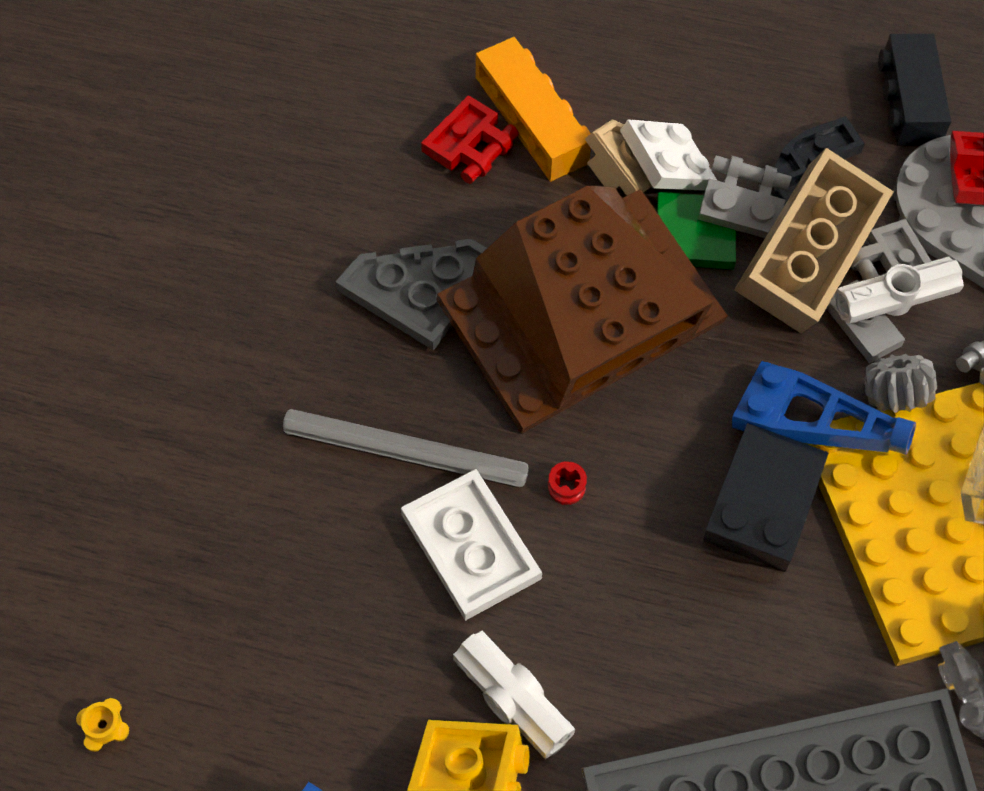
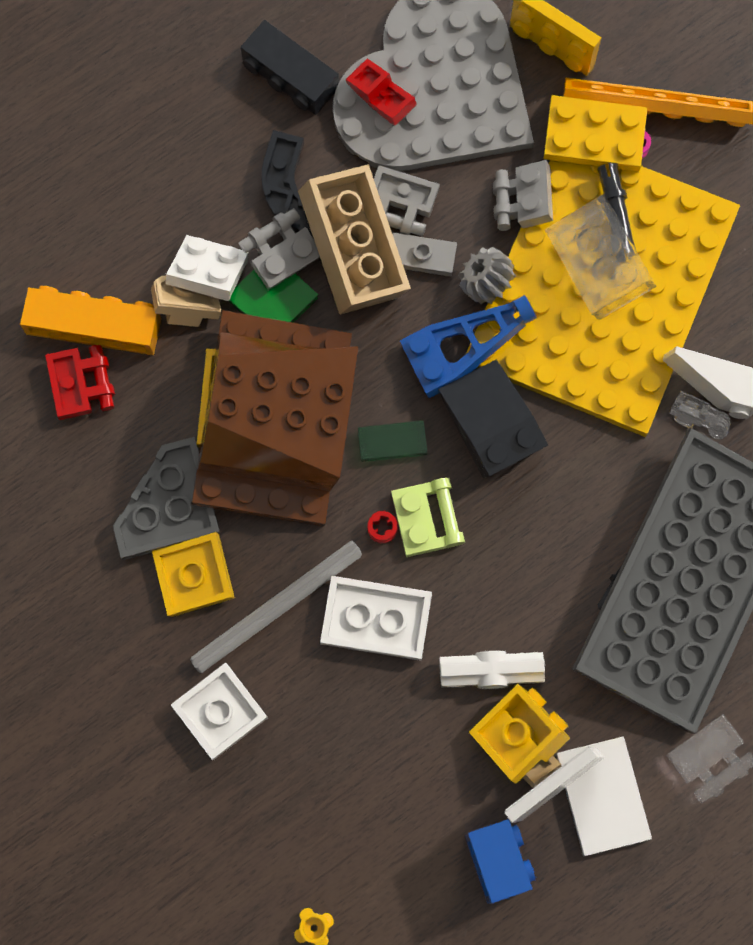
camera: 50 degrees left, 15 degrees up
white piece [835,257,964,324] -> none
none -> yellow plate [152,532,235,617]
none -> white plate [171,663,268,761]
none -> clear green tile [358,420,427,462]
none -> yellowish green plate [391,478,465,557]

